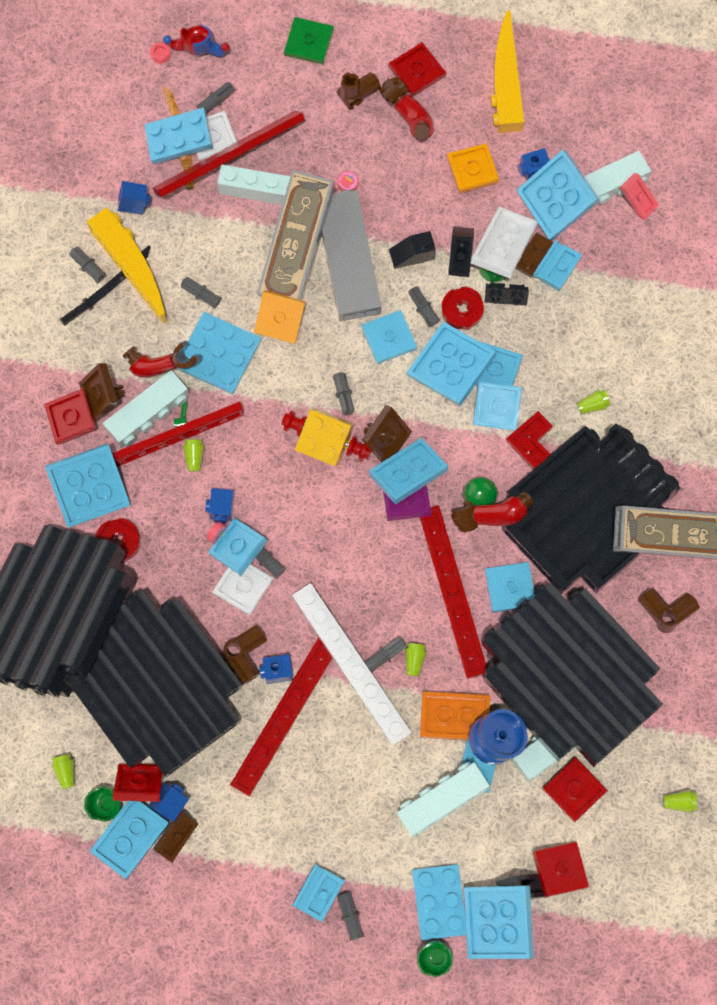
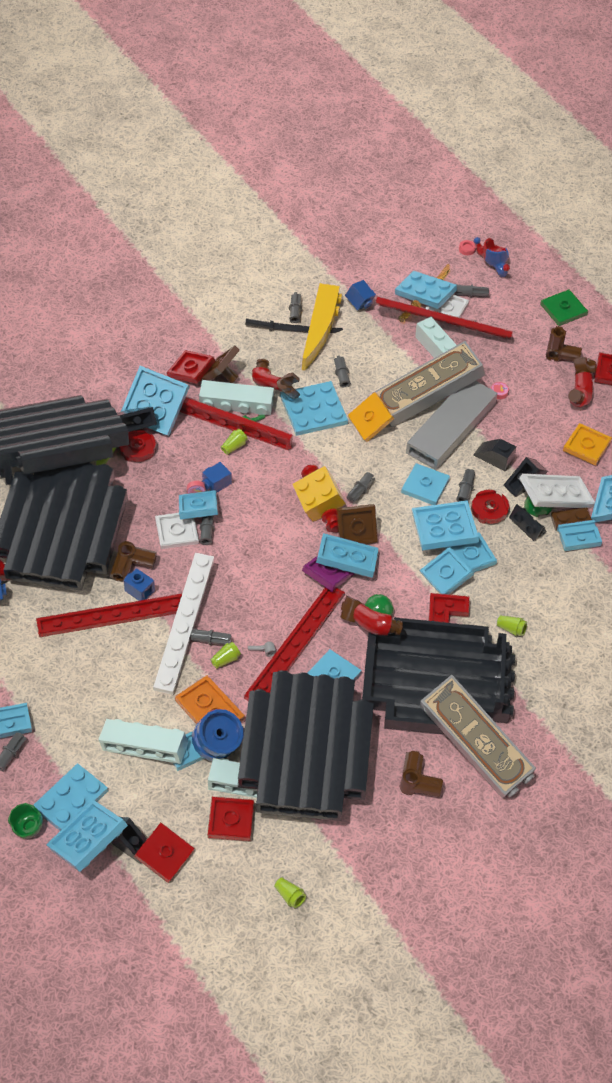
camera: 45 degrees right, 20 degrees down
none -> black slope [117,407,157,432]
none -> light grey hand [248,642,276,657]

